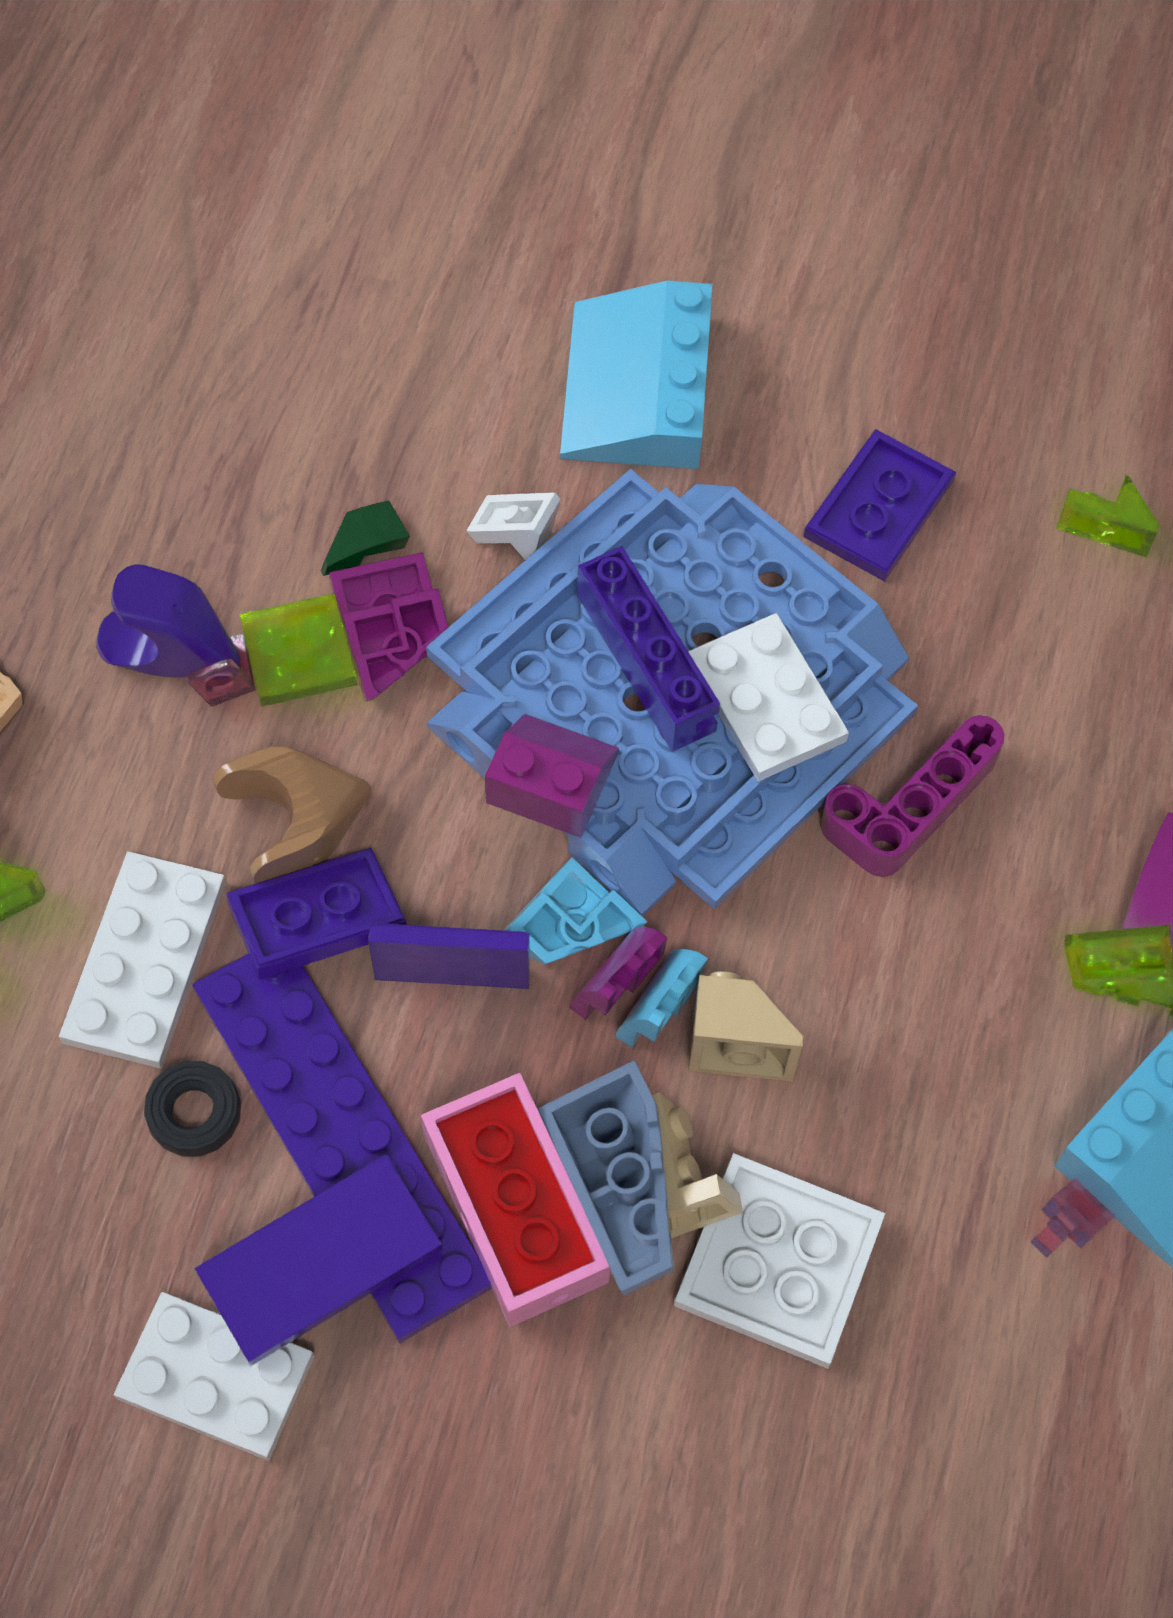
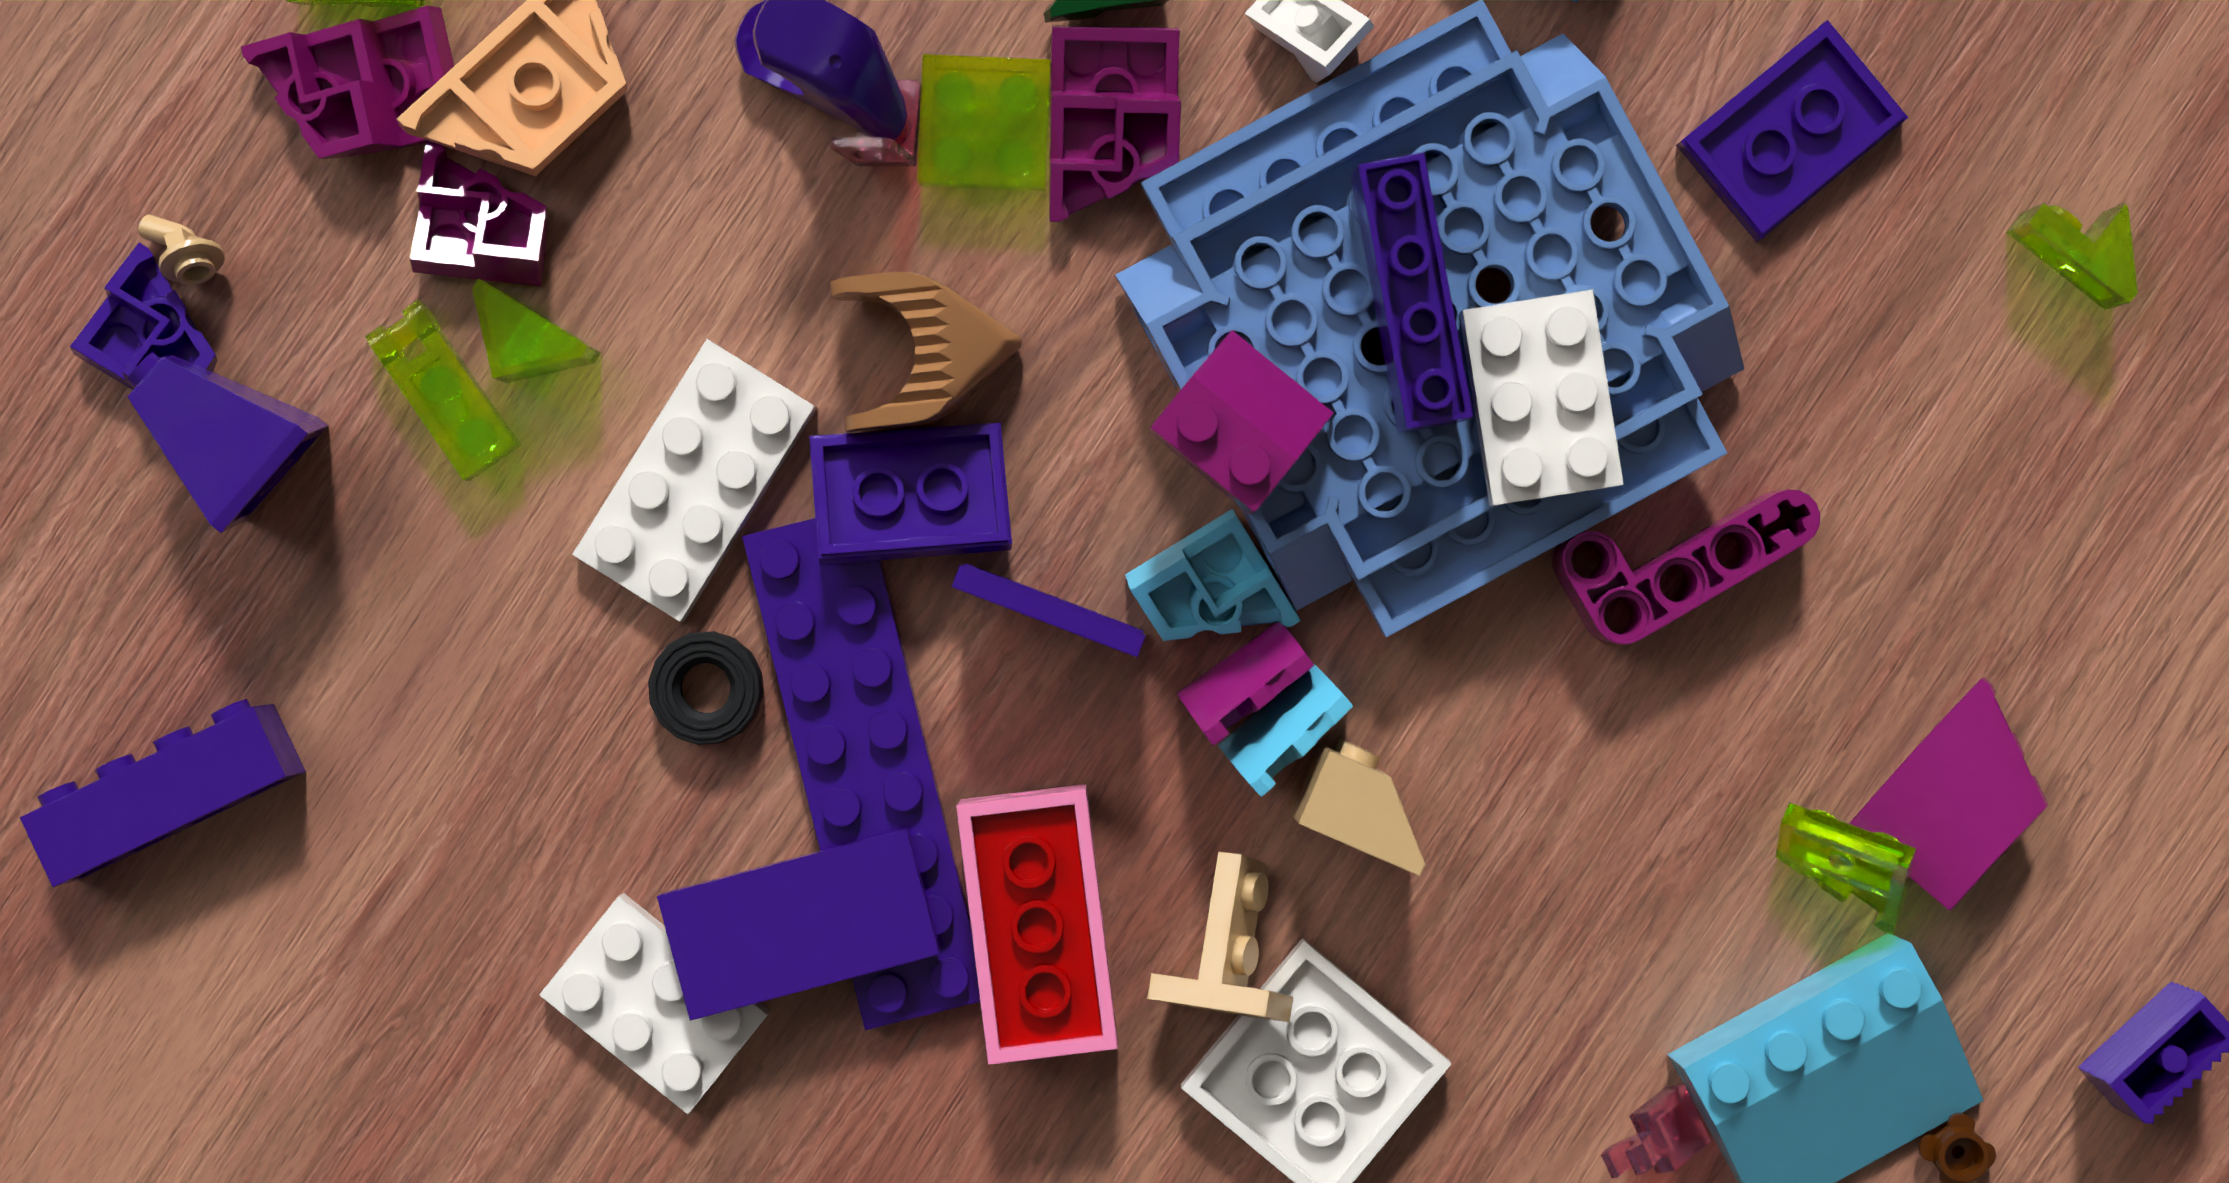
camera: 15 degrees right, 25 degrees up
sand blue wedge [538,1060,674,1296] -> none

